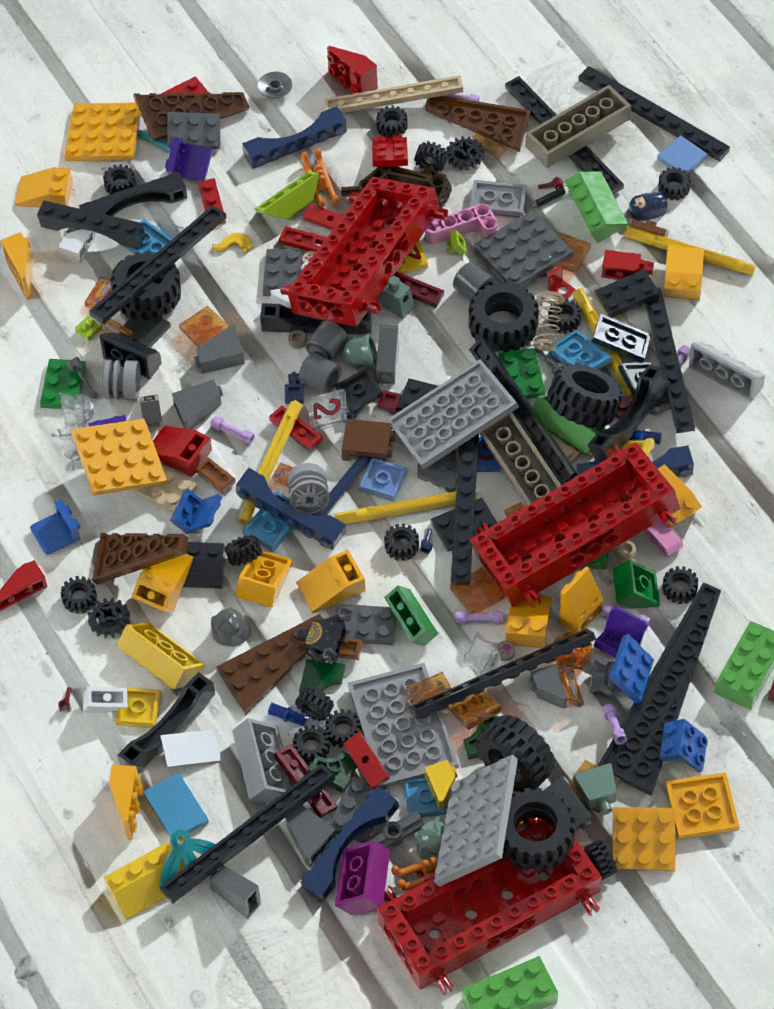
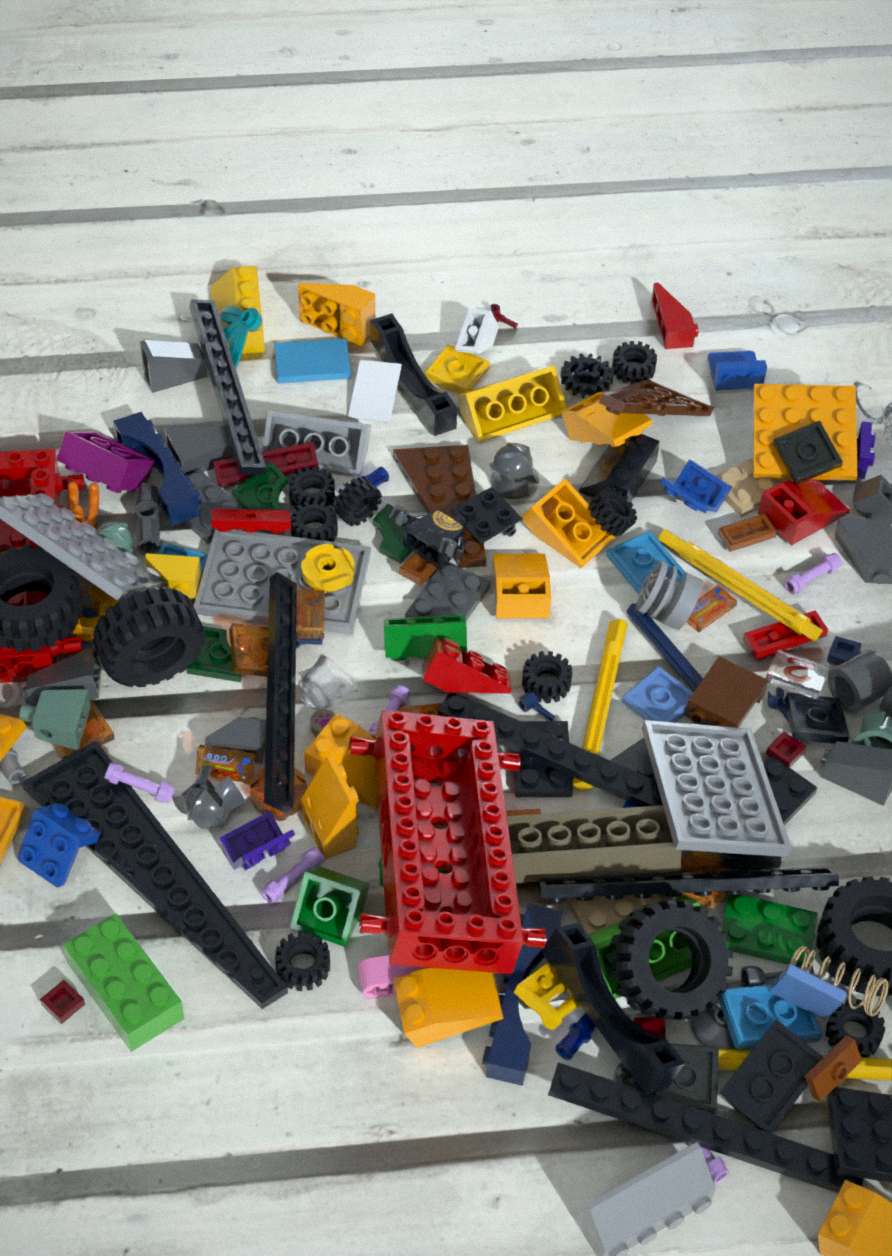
camera: 110 degrees right, 5 degrees down
dark blue arch [236,467,346,550] -> none
blue plate [609,634,654,704] -> none
none -> yellow plate [301,544,355,594]
none -> red slope [422,637,512,694]
none -> black hinge [450,487,523,544]
none -> medium blue tile [769,964,847,1020]
none -> pearl dark grey tile [773,421,843,485]
none -> dark orange plate [804,1035,862,1102]

